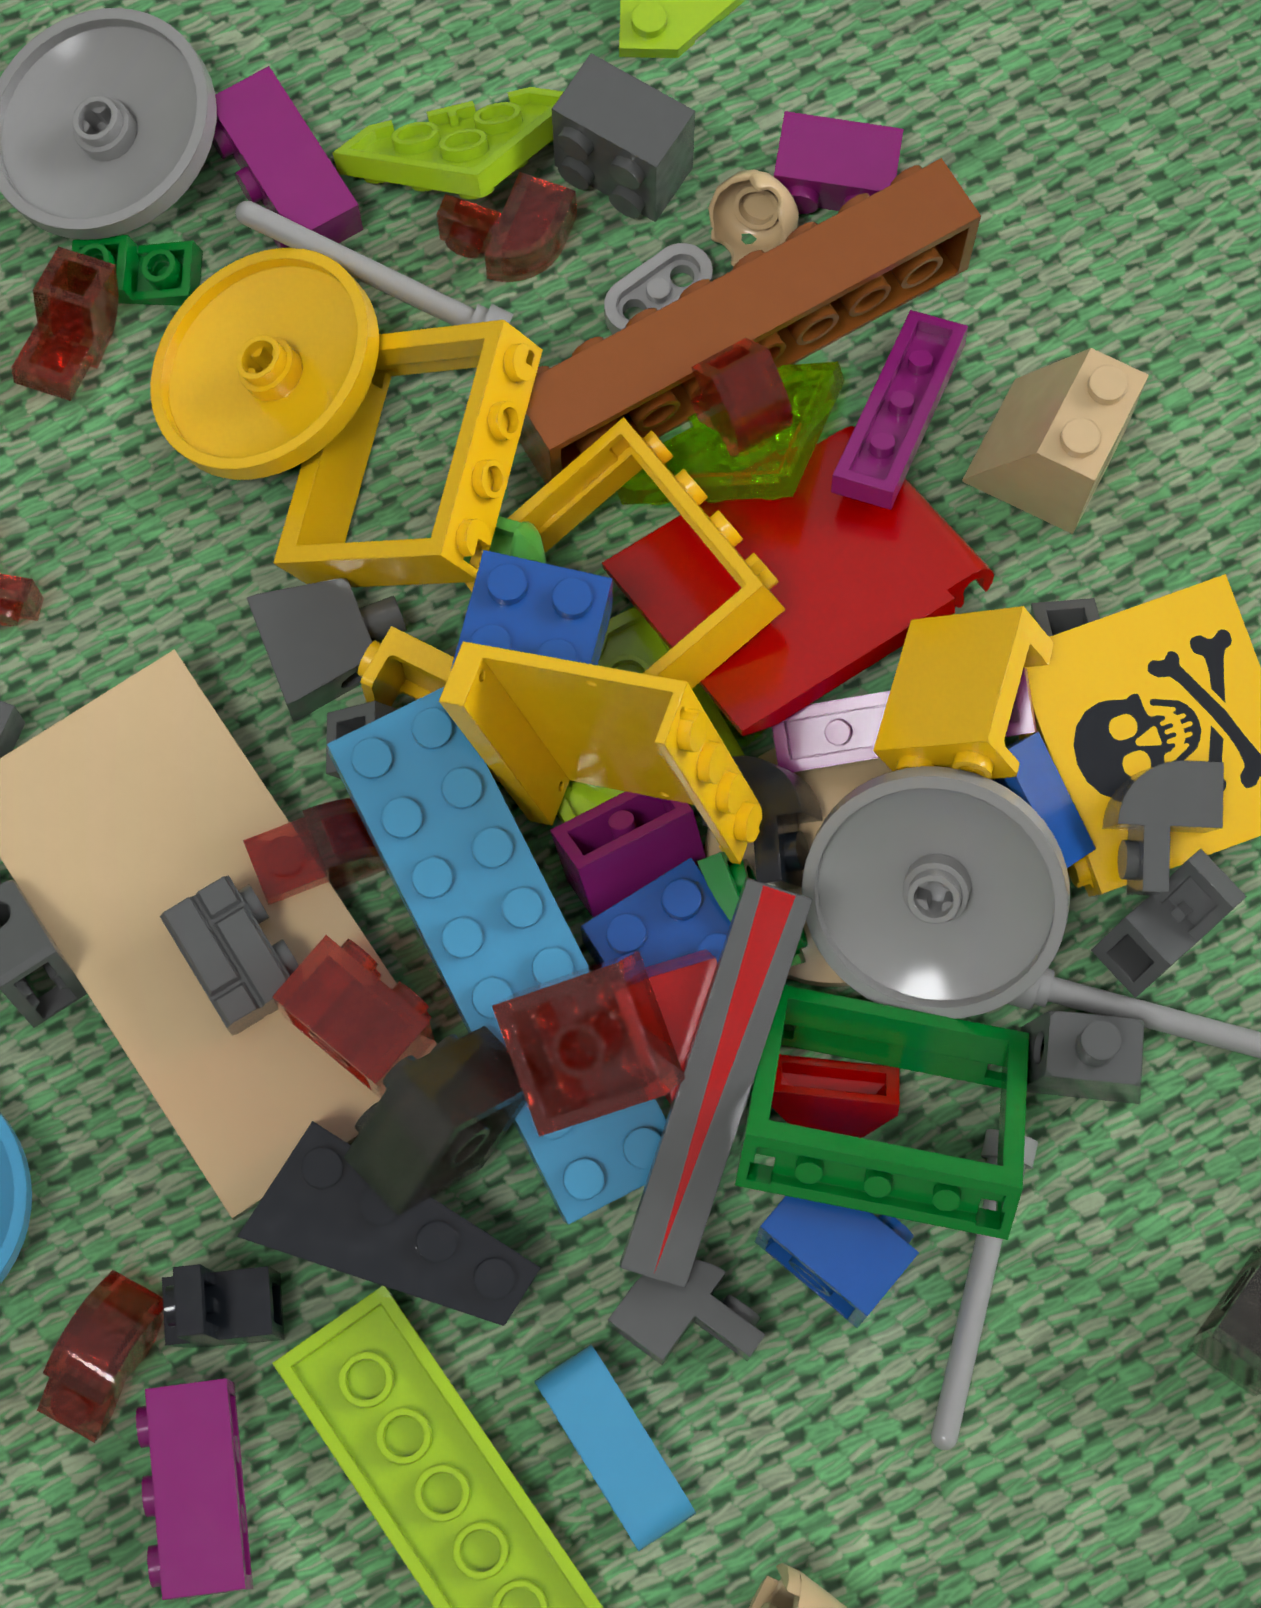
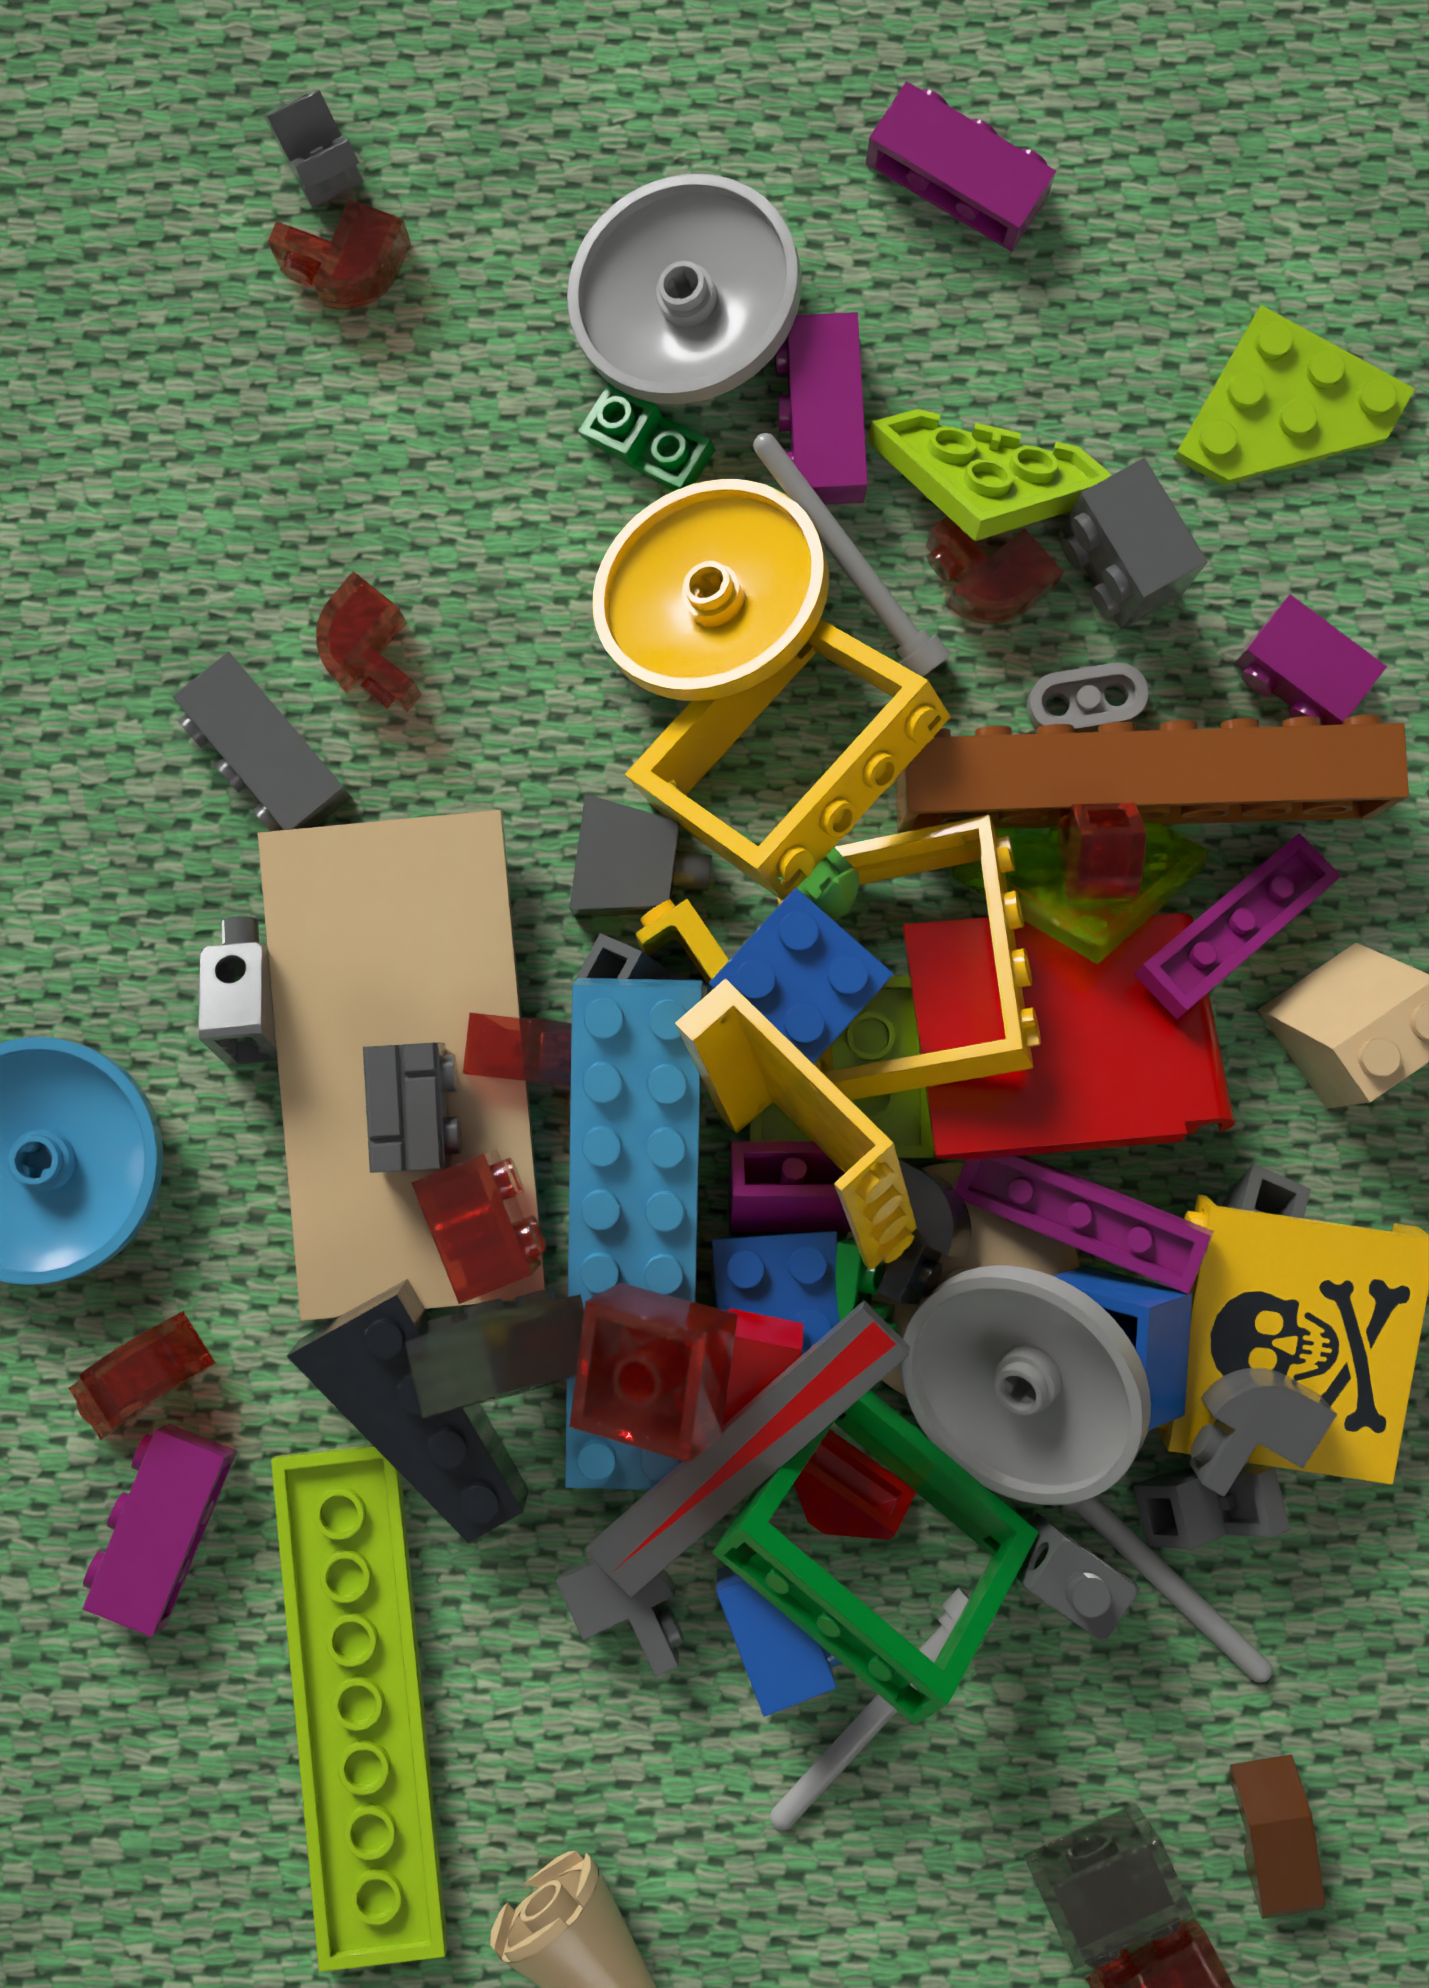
camera: 30 degrees right, 10 degrees up
clear red brick [11,246,119,401] -> none
black brick [162,1264,285,1348] -> none
dark azure beam [534,1345,696,1551] -> none
tan hair [708,169,799,266] -> none
yellow panel [873,606,1054,779] -> none

